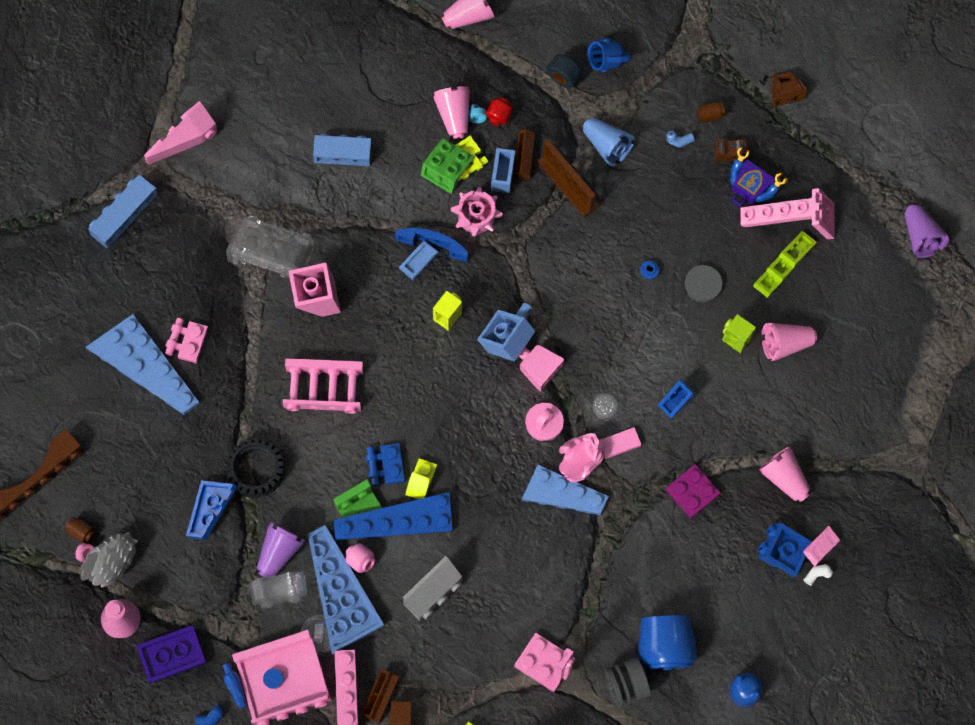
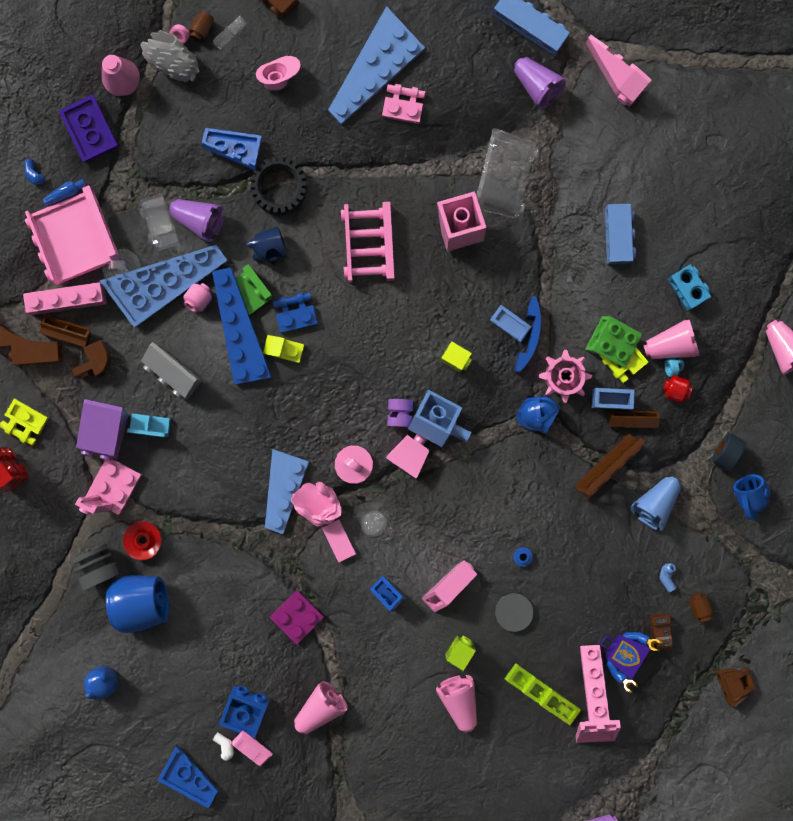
camera: 80 degrees right, 15 degrees up
blue tile [263,669,284,689] -> none
none -> reddish brown brick [72,340,111,379]
none -> medium lavender slope [76,399,129,461]
none -> red dish [123,521,162,560]
none -> medium azure panel [127,414,171,437]
none -> blue wing [157,745,219,808]
none -> clear axle [213,16,247,49]
none -> dark blue piece [246,227,288,262]
none -> bright pink piece [256,56,301,91]
none -> medium lavender wheel [387,399,413,427]
none -> bright pink slope [421,561,477,613]
none -> medium lavender cone [514,57,566,109]
none -> blue helmet [516,396,560,434]
none -> dark azure brick [667,264,711,311]

